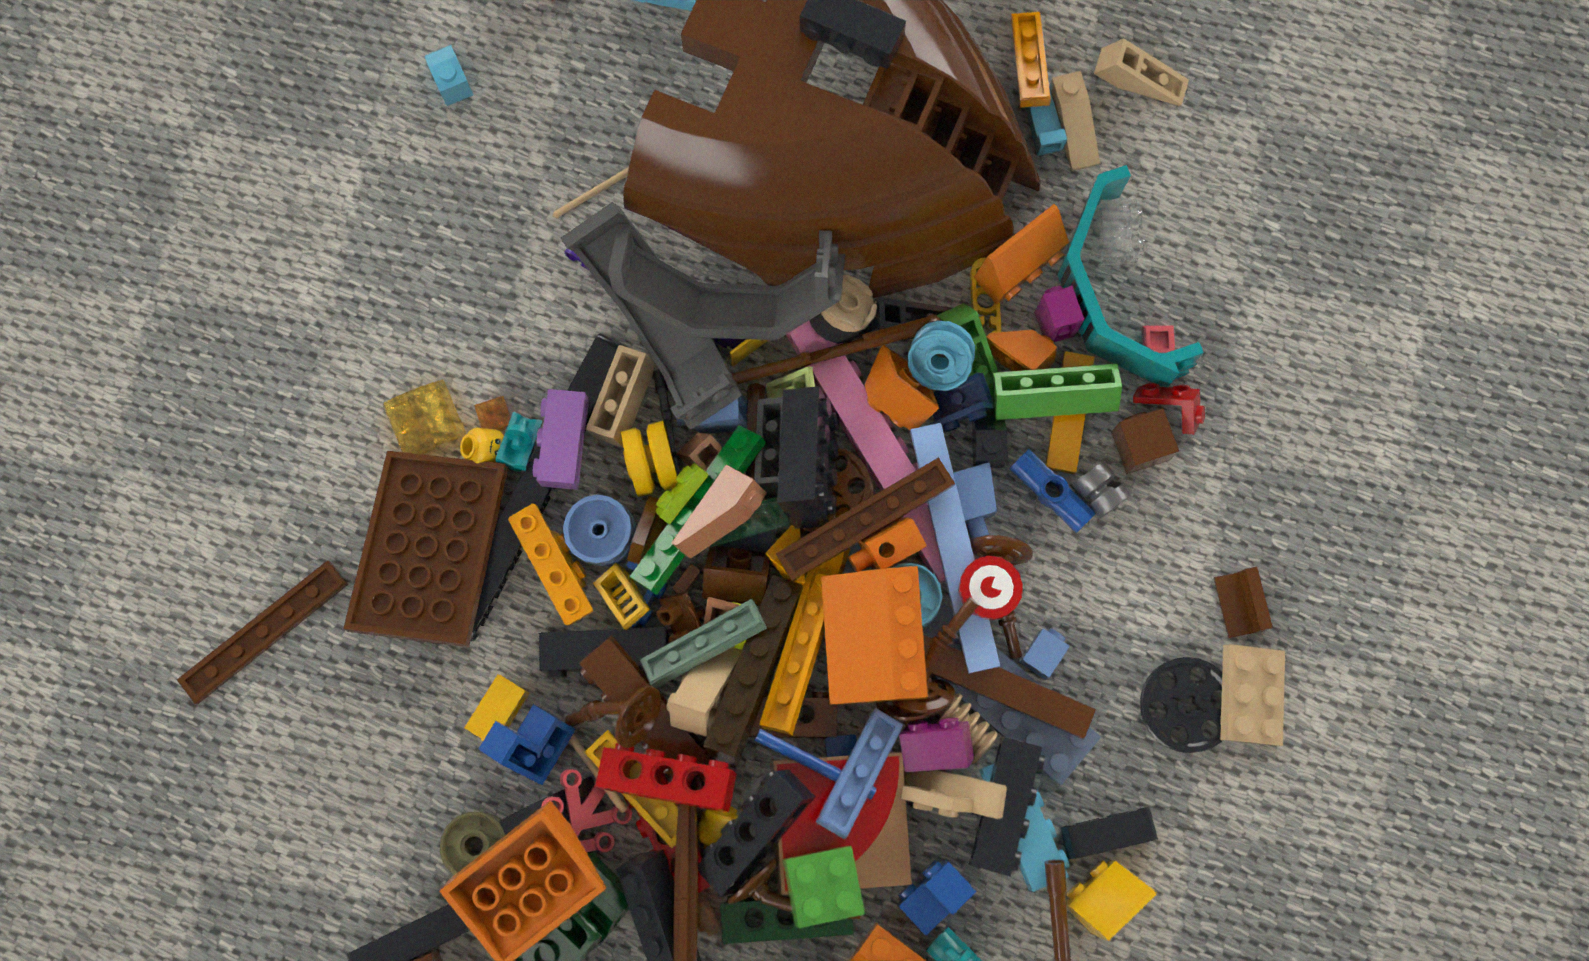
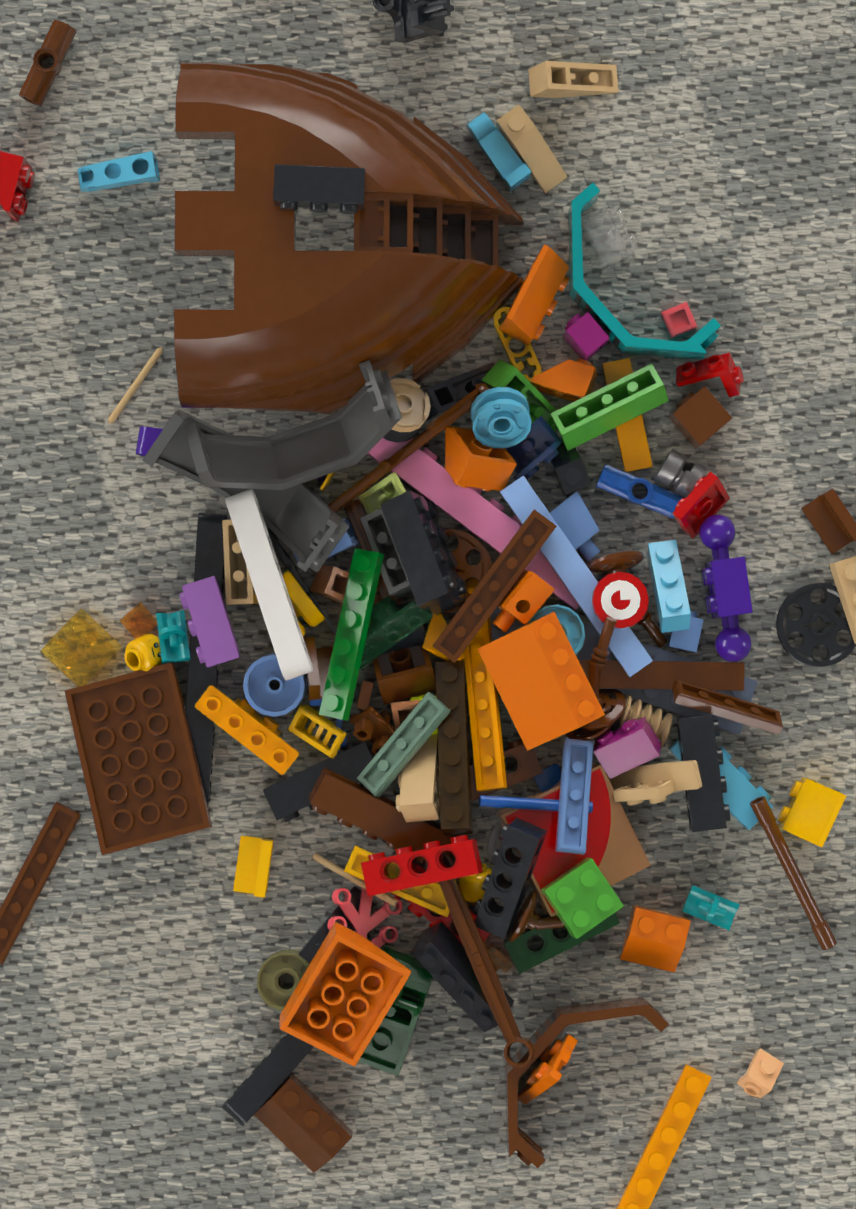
camera: 35 degrees left, 10 degrees up
blue brick [479,704,576,785] -> none
reddish brown dish [565,686,661,748] -> none
lime plate [655,462,709,525] -> none
nougat slope [672,465,767,559] -> none
blue brick [897,860,976,936] -> none
light orange tile [1011,12,1051,107] -> none
black beam [1060,807,1158,860] -> none
none -> white beam [225,489,313,681]
none -> medium azure brick [647,539,691,633]
none -> red plate [672,472,730,539]
none -> reddish brown tile [672,680,783,735]
none -> dark purple brick [699,515,753,662]

